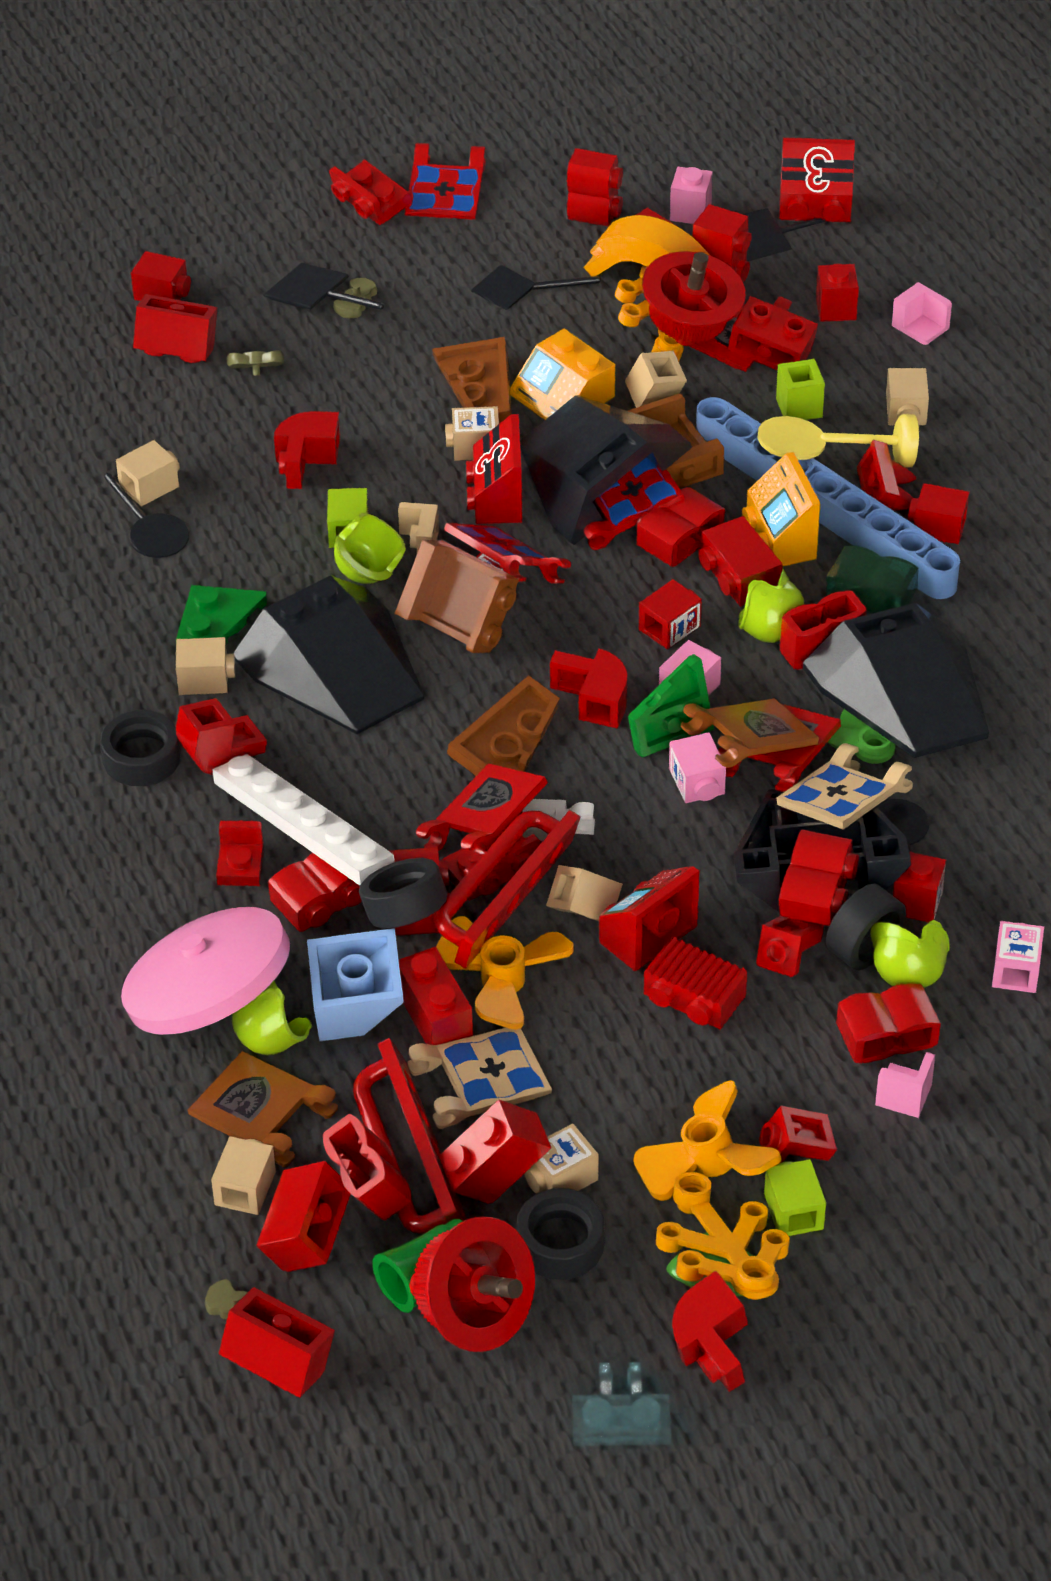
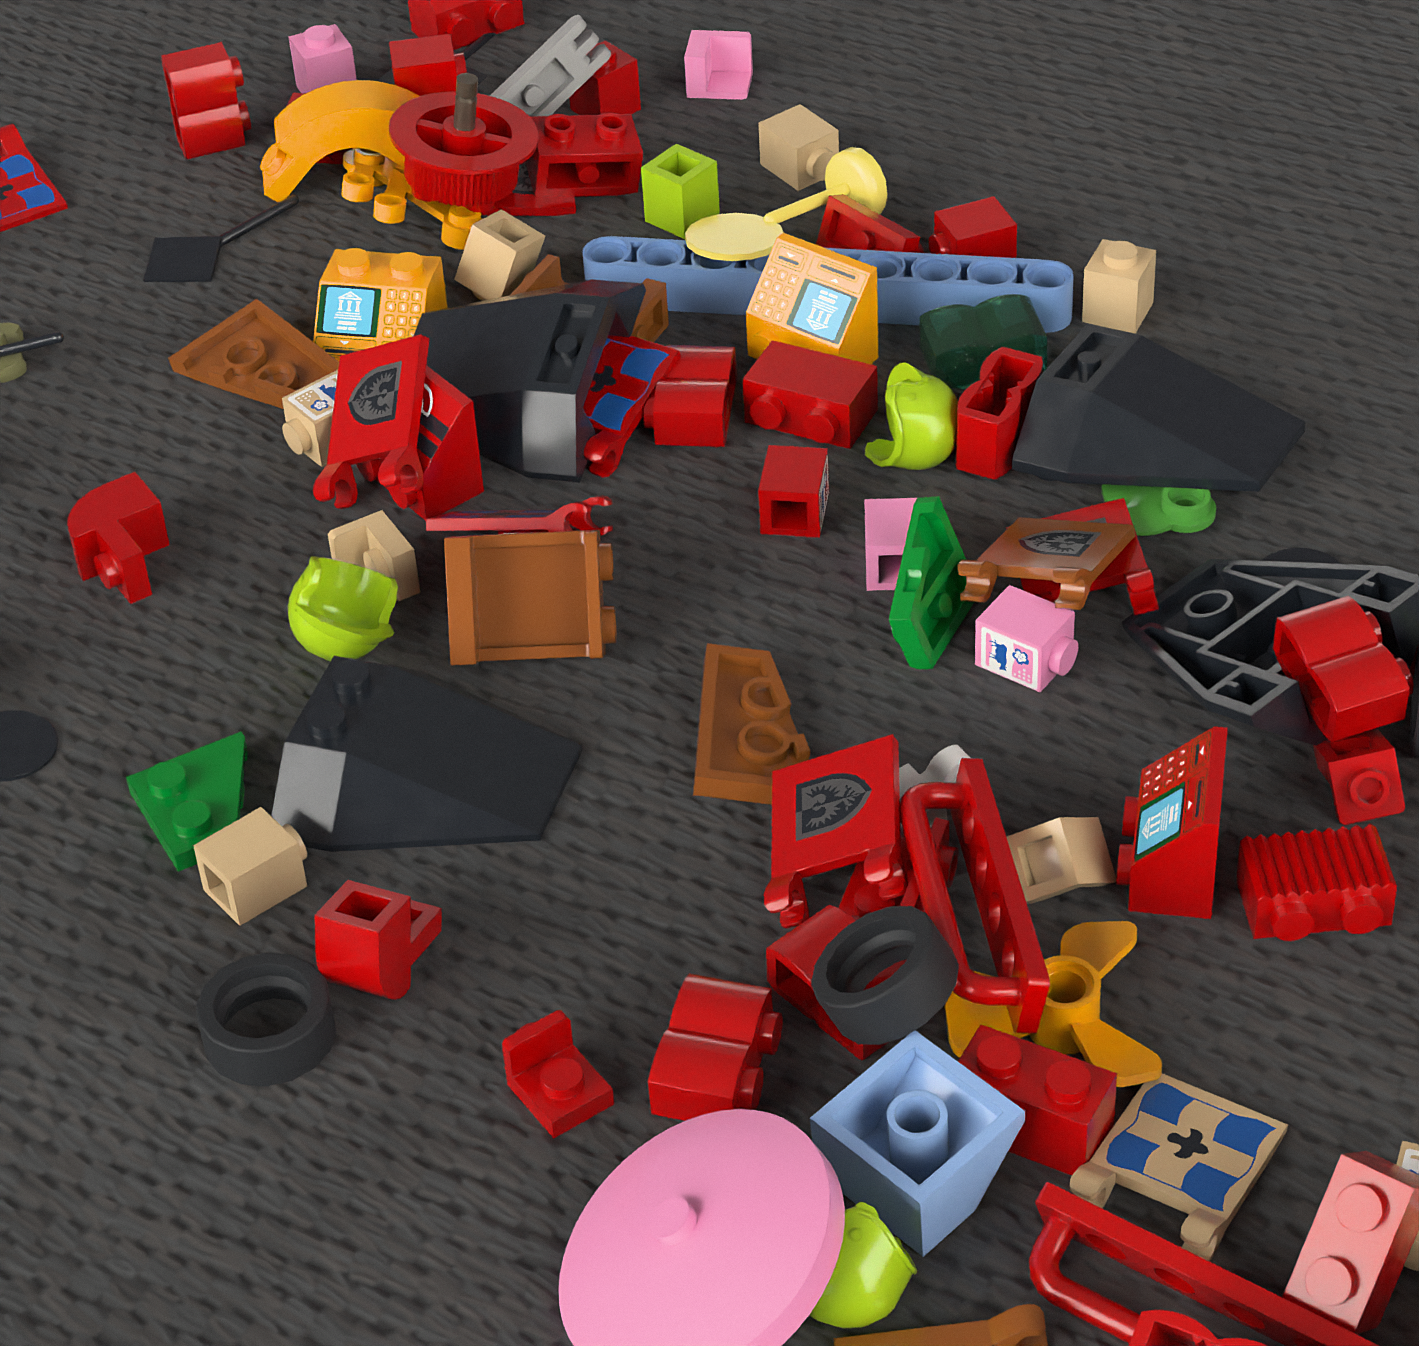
camera: 35 degrees left, 5 degrees down
white plate [212,754,395,885] -> none
lime brick [327,488,368,548] -> none
red brick [550,648,627,729] -> none
tan flag [777,743,913,829] -> none
none -> red flag [313,334,429,509]
none -> light grey hinge [490,15,611,116]
none -> tan brick [1082,239,1156,333]

